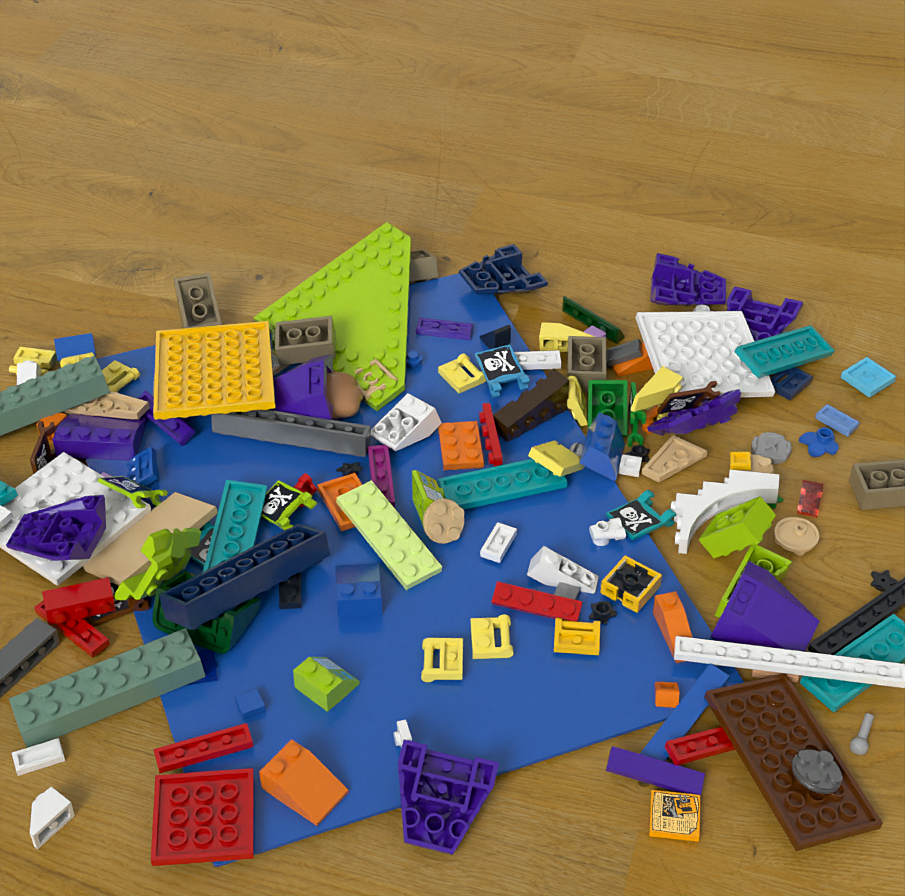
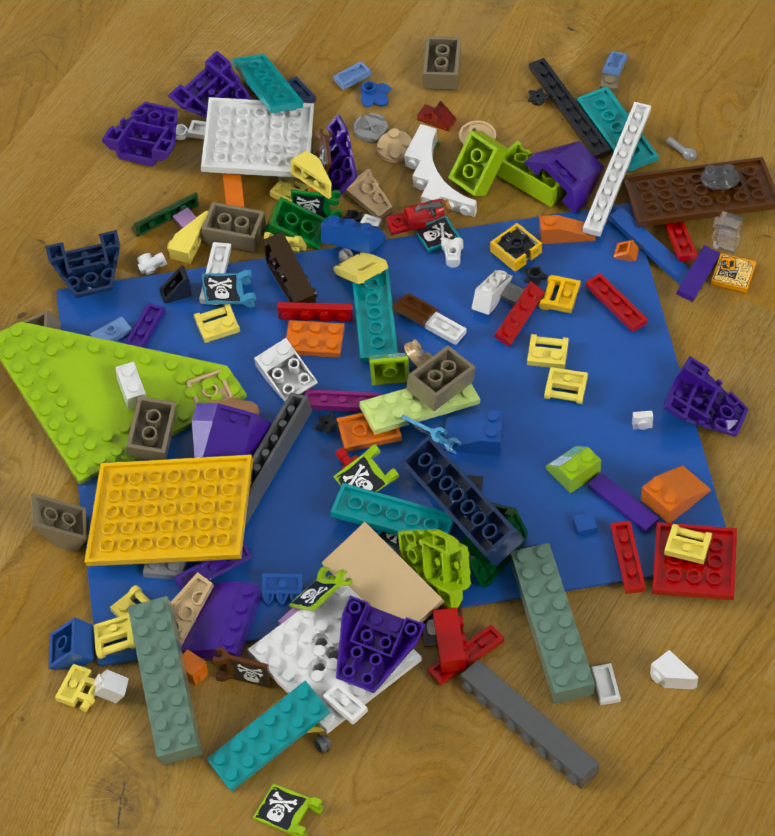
camera: 75 degrees left, 10 degrees up
dark grey tile [606,339,642,367] -> none
yellow tile [730,452,751,471] -> none
medium azure plate [841,357,896,398] -> none
none -> medium blue plate [90,317,132,342]
none -> white brick [116,362,146,410]
none -> white plate [137,252,167,275]
none -> red plate [386,198,451,235]
none -> reddish brown plate [393,293,439,326]
none -> dark azure flag [401,415,462,455]
none -> dark tan brick [406,345,476,411]
none -> red plate [586,273,648,333]
none -> dark purple tile [588,472,659,533]
none -> light yellow plate [664,524,712,564]
none -> clear brick [712,211,743,254]

